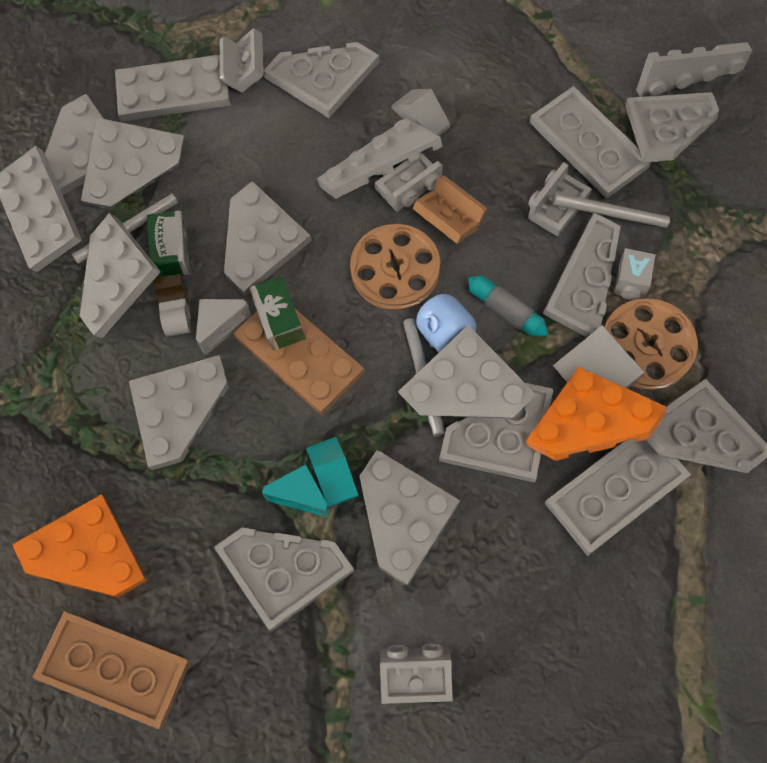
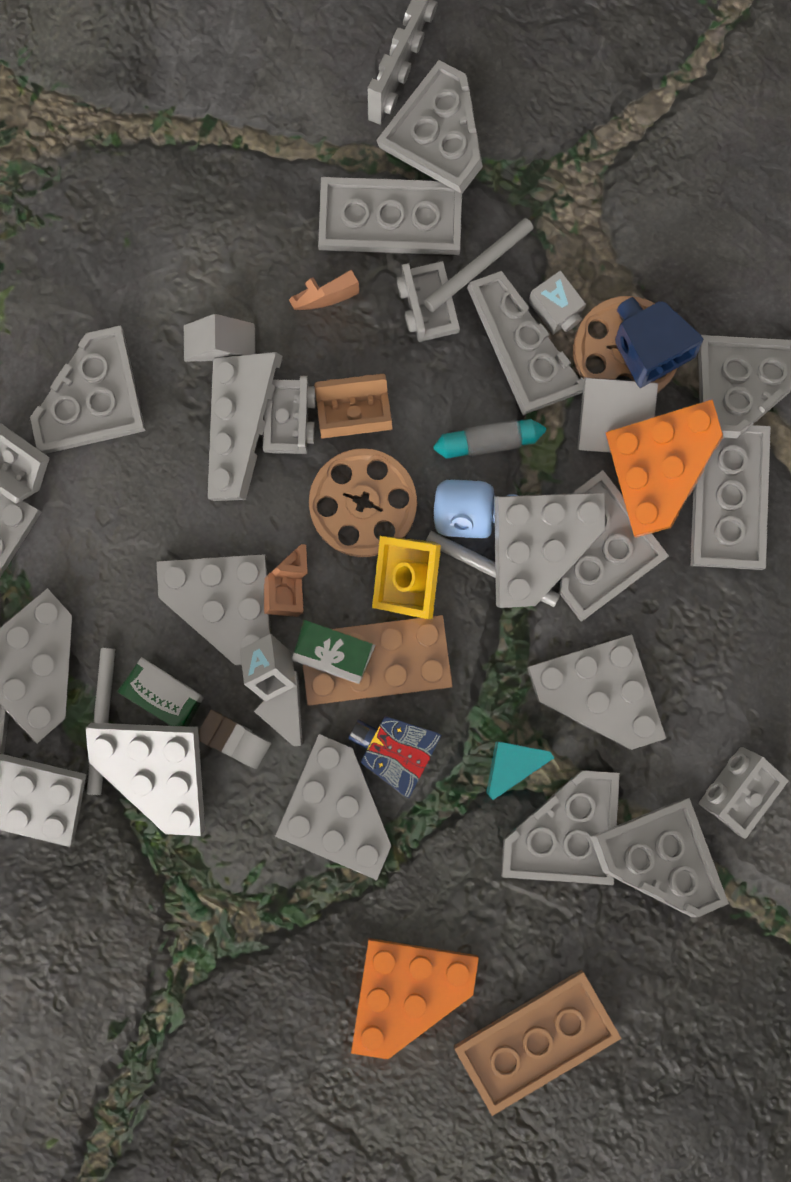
camera: 60 degrees left, 15 degrees up
teal slope [306,437,358,507] -> none
none -> light grey brick [240,634,296,702]
none -> nougat slope [264,544,308,617]
none -> nougat slope [289,270,359,310]
none -> torso [348,716,442,798]
none -> yellow slope [372,536,441,619]
none -> light grey plate [590,798,729,917]
none -> dark blue torso [615,297,704,388]

